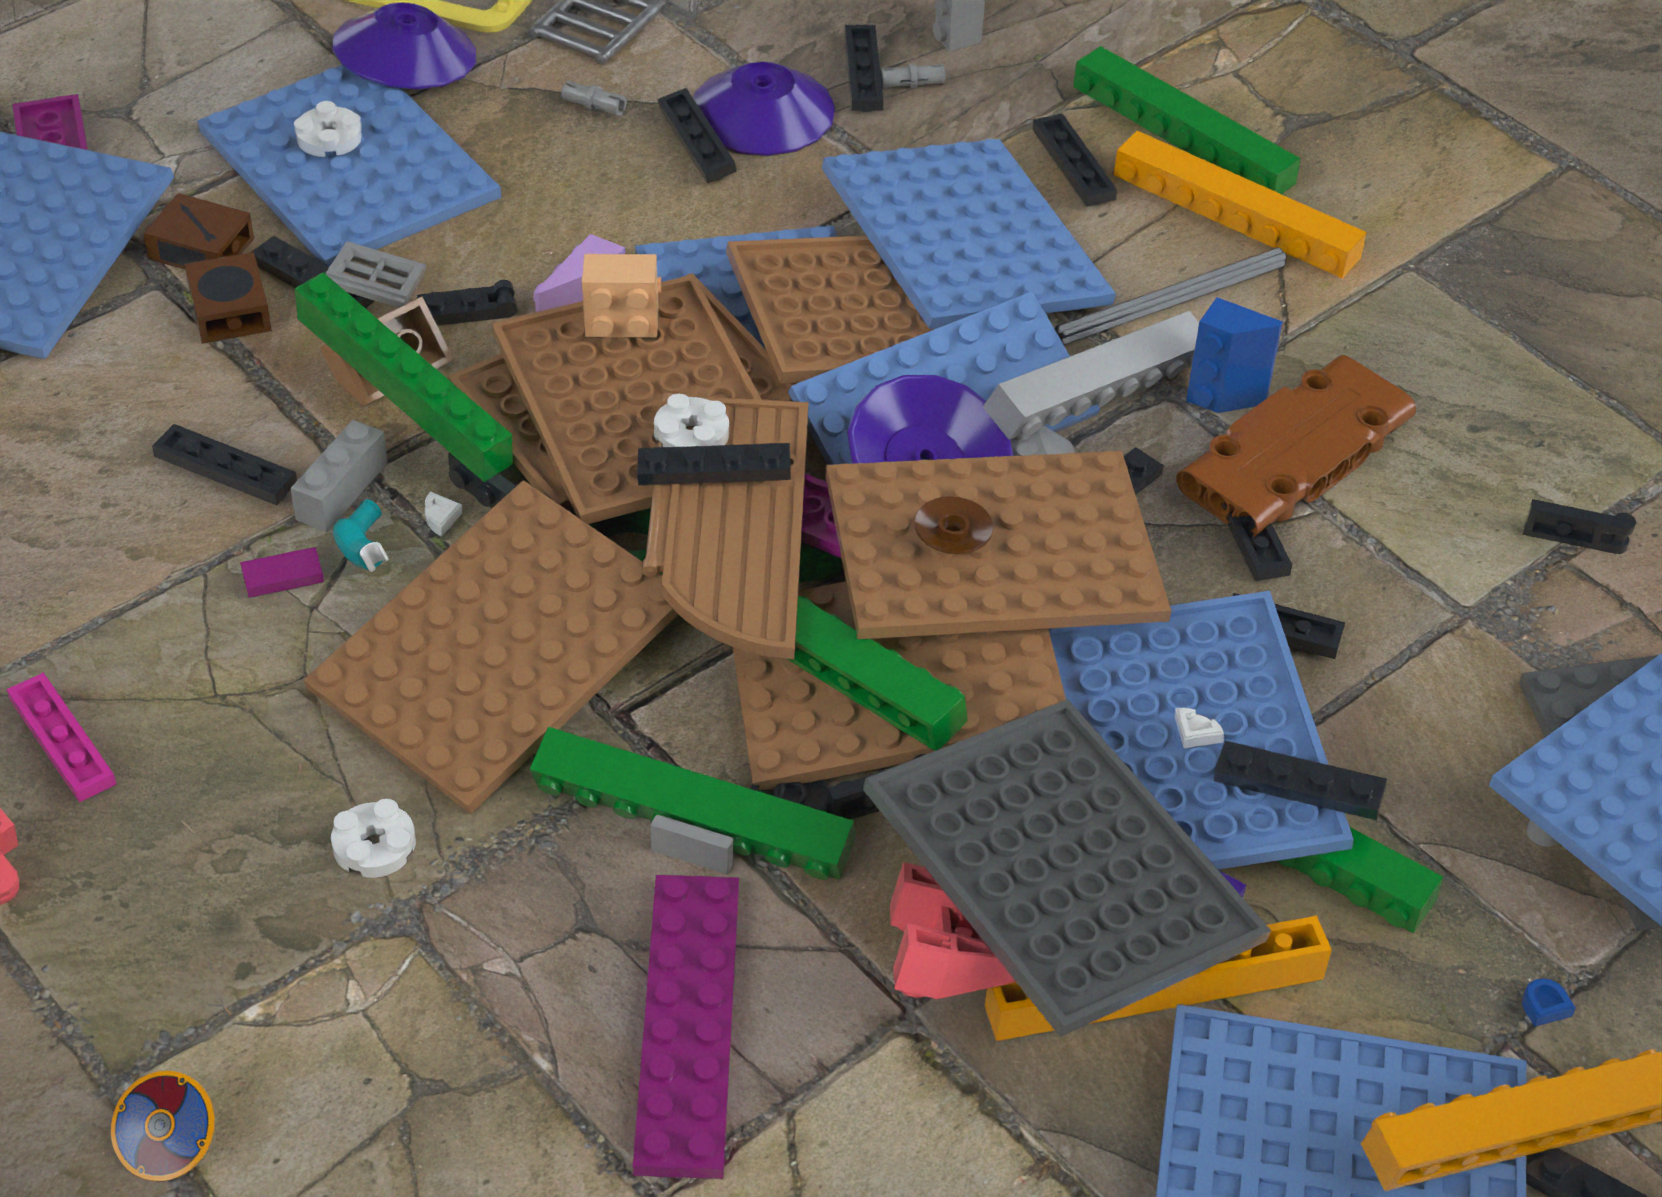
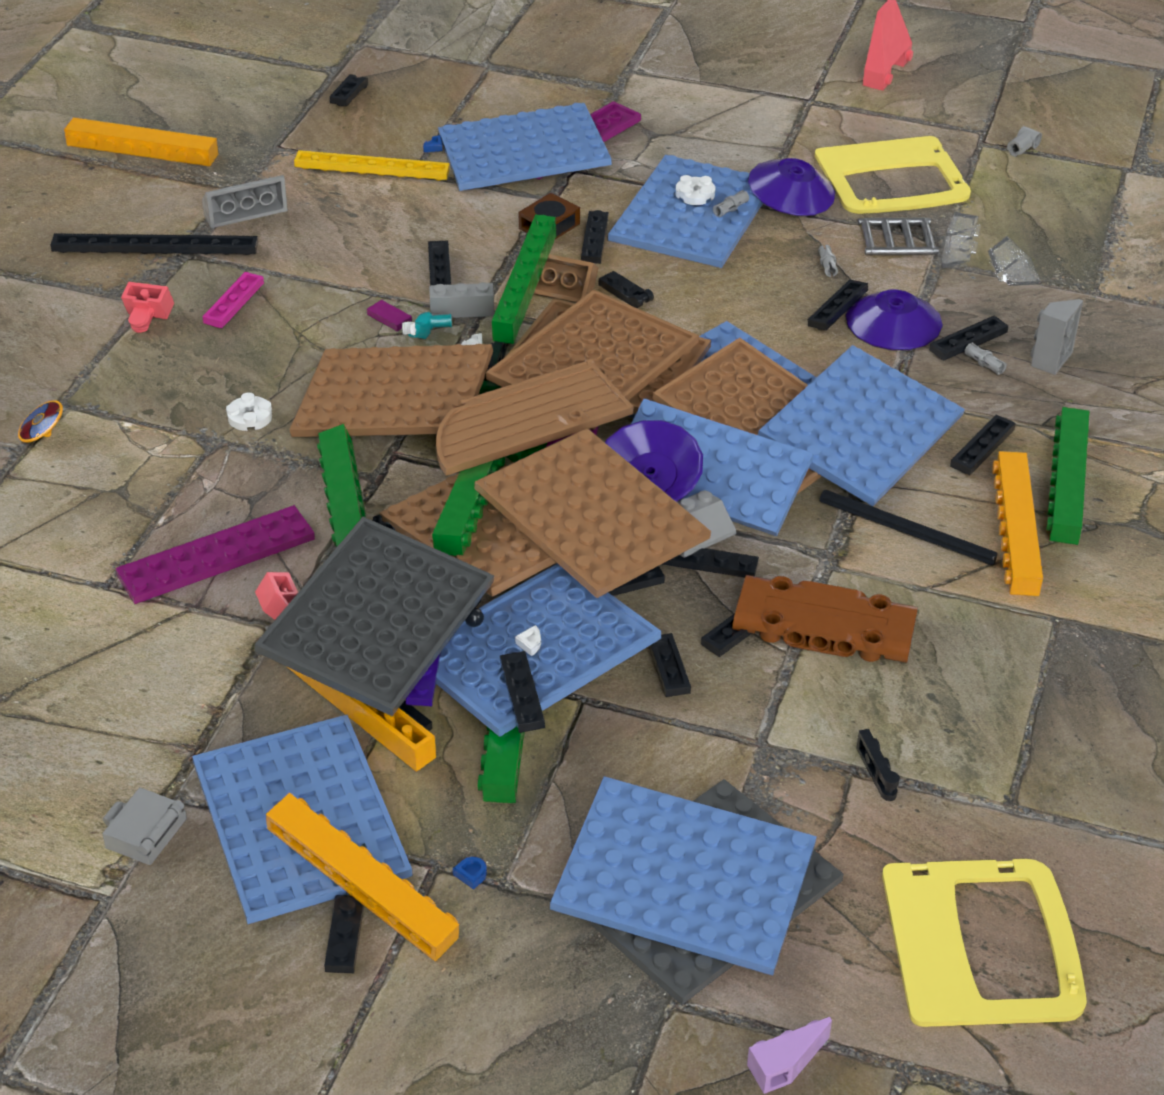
camera: 60 degrees right, 5 degrees down
reddish brown brick [143,193,254,270] -> none
light grey piece [326,241,426,308] -> none
lavender slope [533,234,625,312] -> none
light nougat brick [581,254,661,337] -> none
black plate [637,443,791,485] -> none
light grey tile [650,815,733,875] -> none
white plate [654,394,729,447] -> none
reddish brown dish [915,496,993,554] -> none
light grey brick [983,311,1199,440] -> none
blue slope [1186,297,1283,413] -> none
none -> light grey pin [713,190,749,217]

